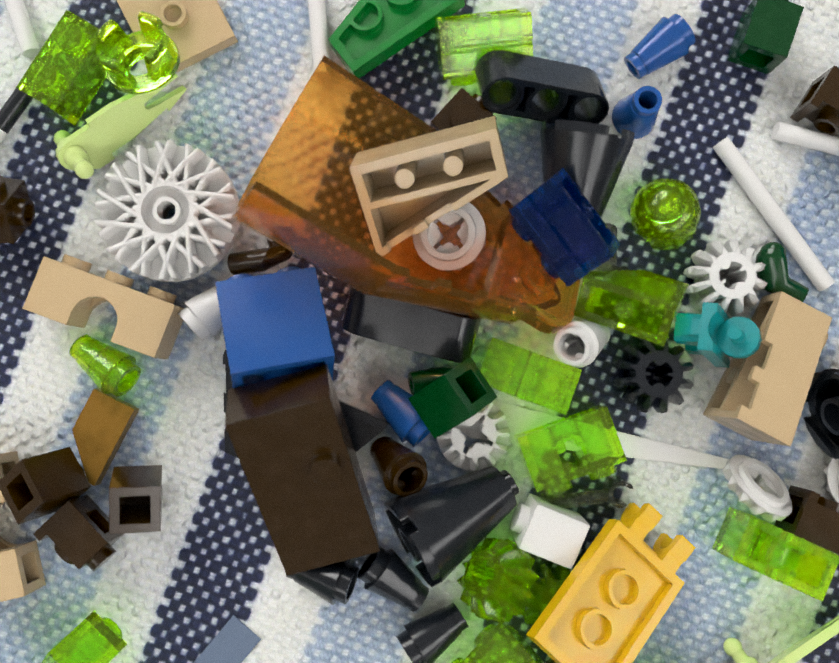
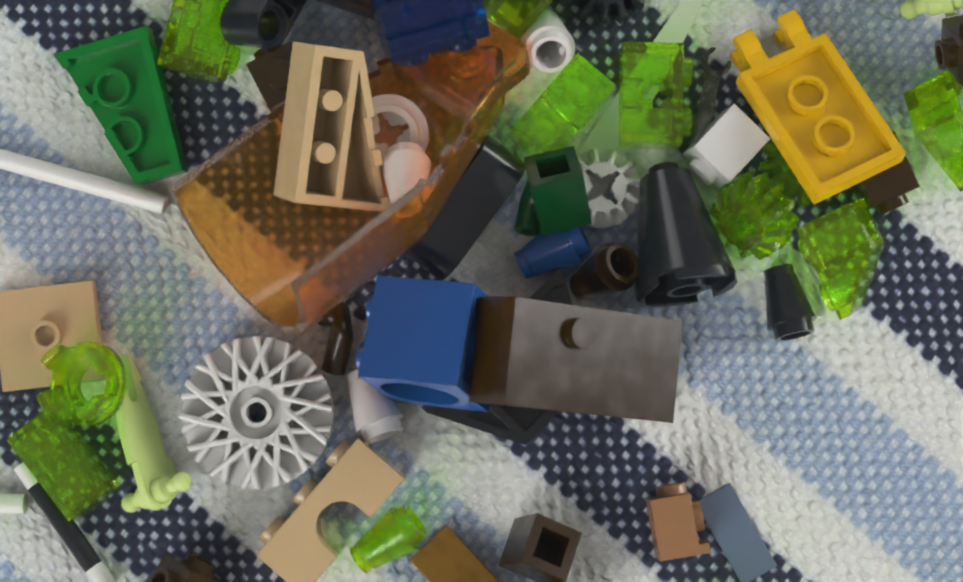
camera: 65 degrees left, 0 degrees up
black cone [286,559,359,605] -> none
black cone [358,546,429,612] -> none
none -> white cone [380,142,431,221]
none -> medium nougat brick [645,482,711,562]

